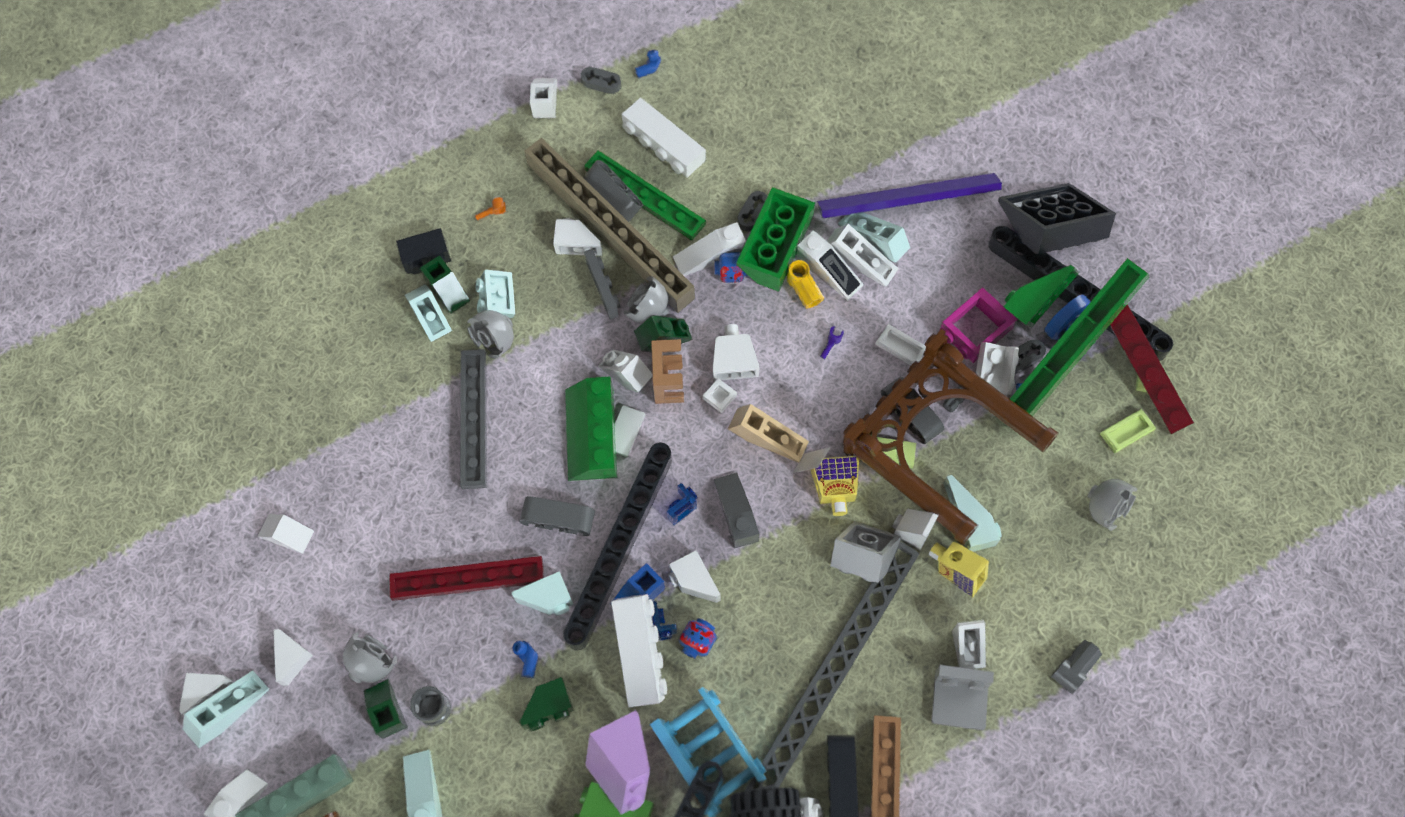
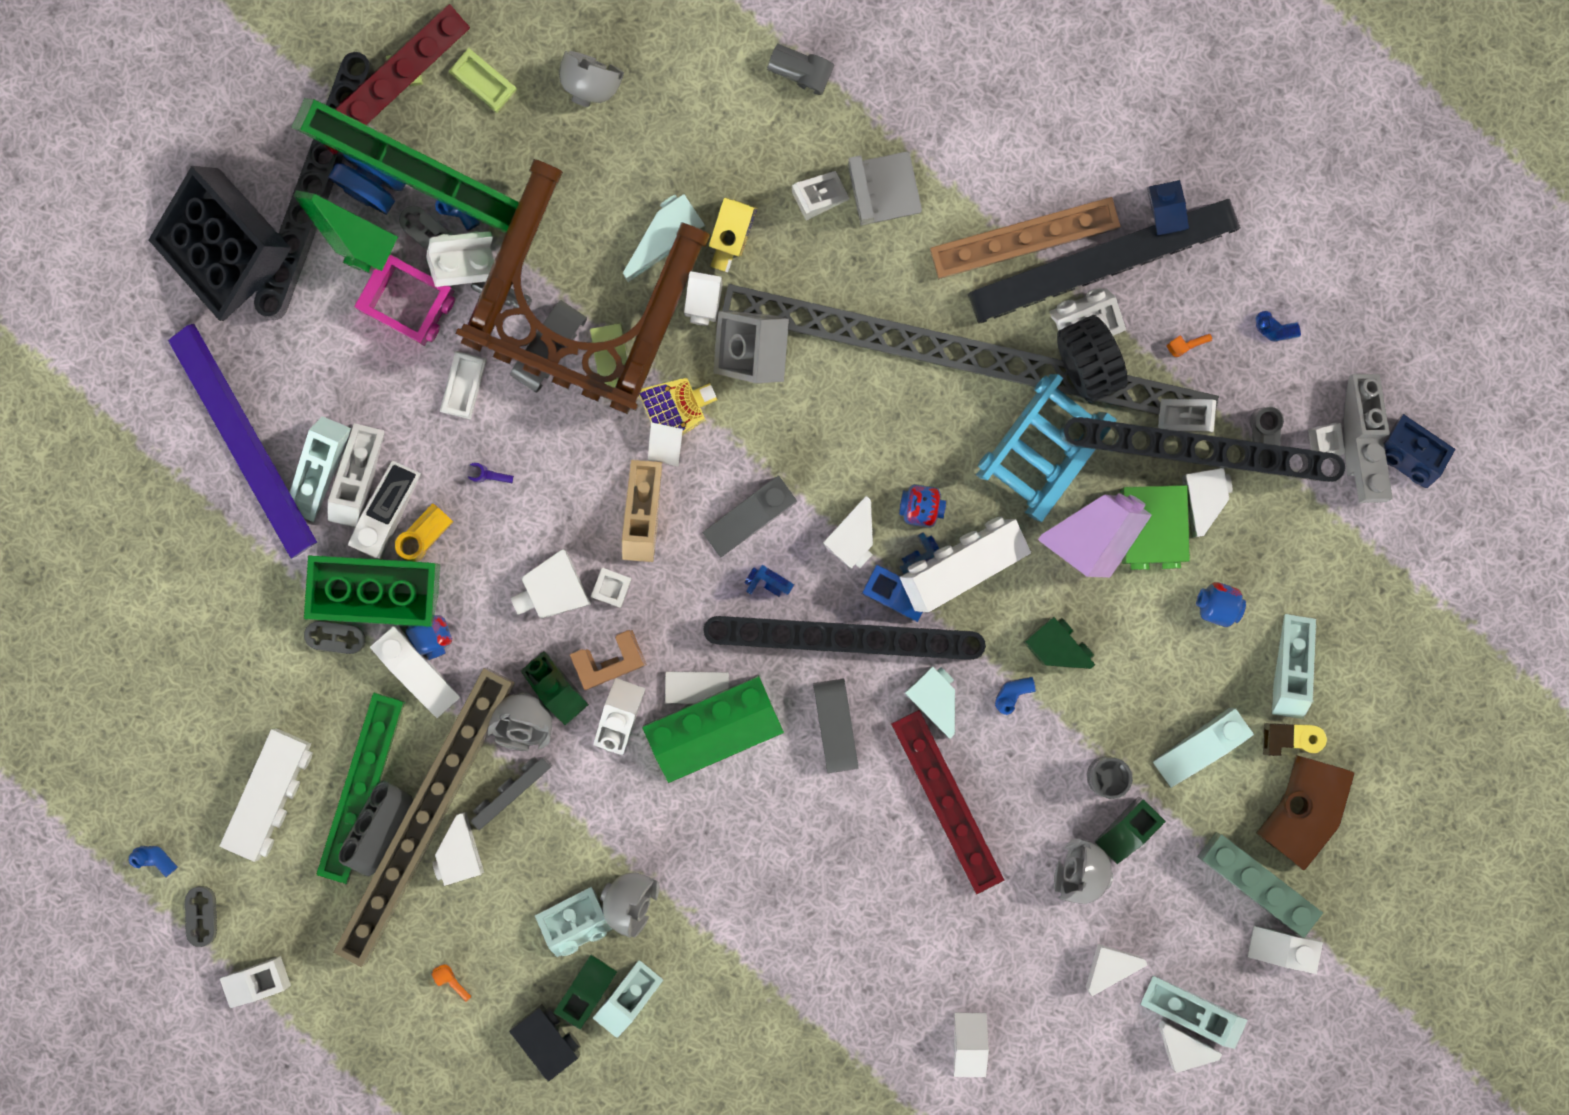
camera: 115 degrees left, 20 degrees up
dark grey plate [460,349,487,490] -> none

